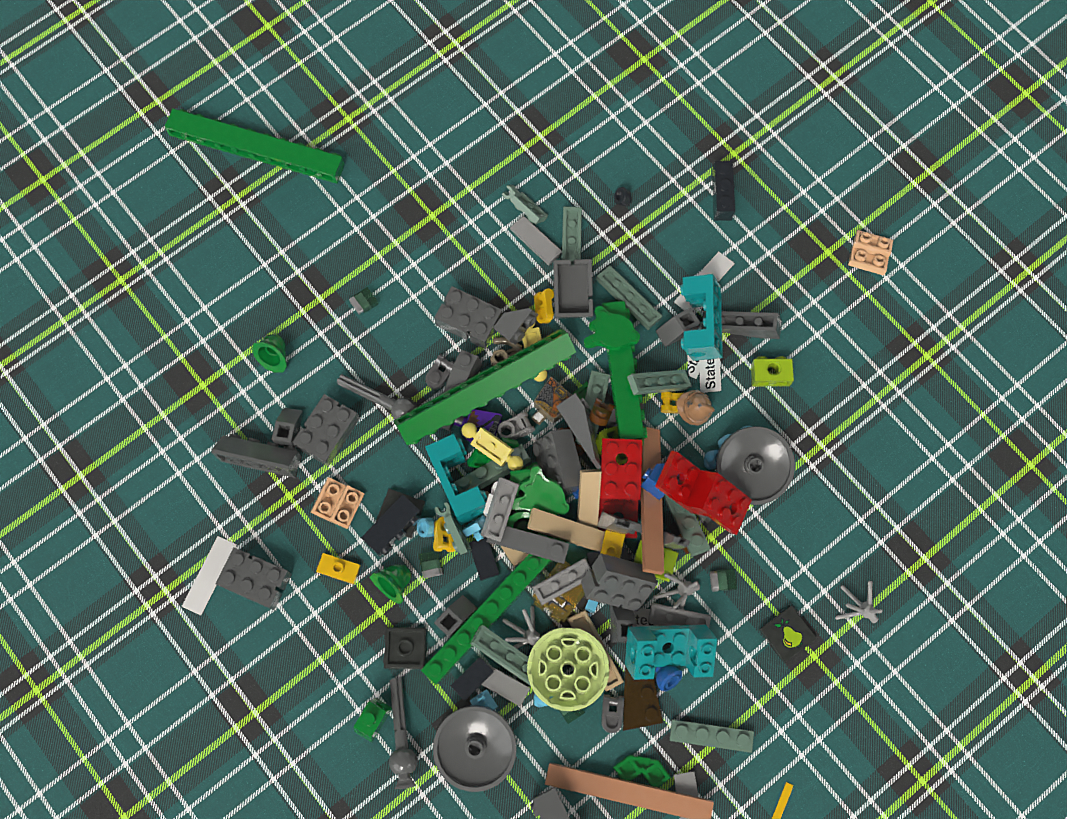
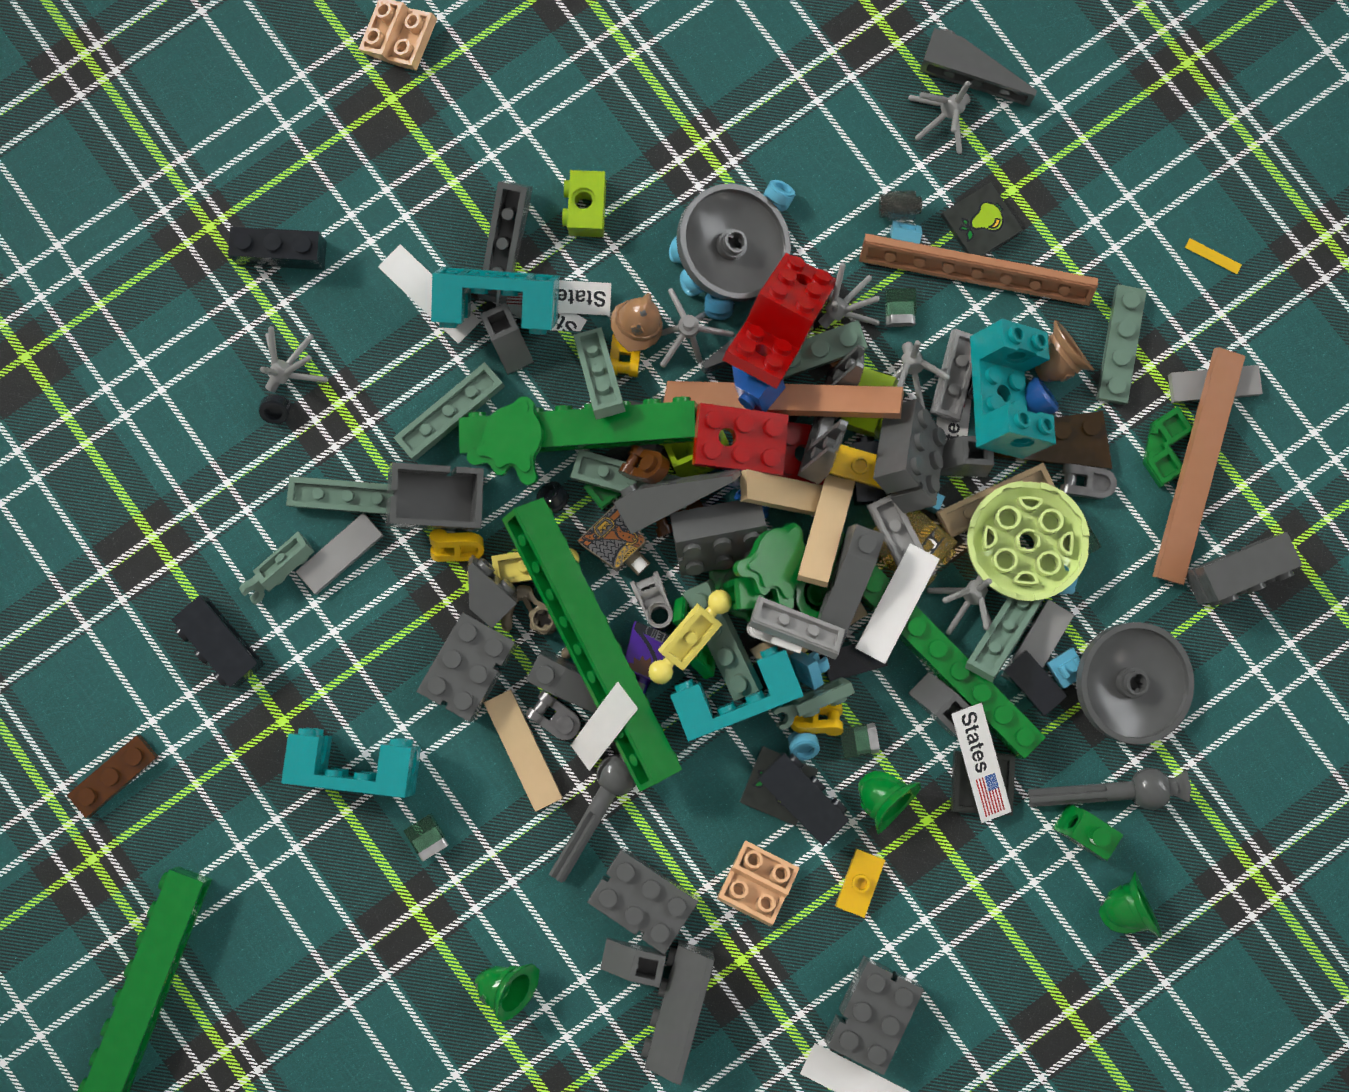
camera: 85 degrees left, 10 degrees up
none -> reddish brown plate [67,735,160,818]
none -> black brick [171,595,265,688]
none -> light grey plant [260,326,328,392]
none -> teal plate [281,727,421,798]
none -> tan tile [483,689,563,812]
none -> black tile [536,481,569,513]
none -> white sticker [571,682,638,771]
none -> light grey plant [660,288,735,367]
none -> medium azure tile [763,180,795,212]
none -> light grey plant [818,262,880,329]
none -> white sticker [855,543,940,664]
none -> nougat tile [859,233,1098,306]
none -> clear smoke brick [879,190,922,221]
none -> medium azure tile [890,221,922,244]
none -> dark grey slope [919,28,1037,107]
none -> white sticker [951,702,1012,823]
none -> medium nougat piece [1035,319,1094,382]
none -> green piece [1099,871,1162,939]

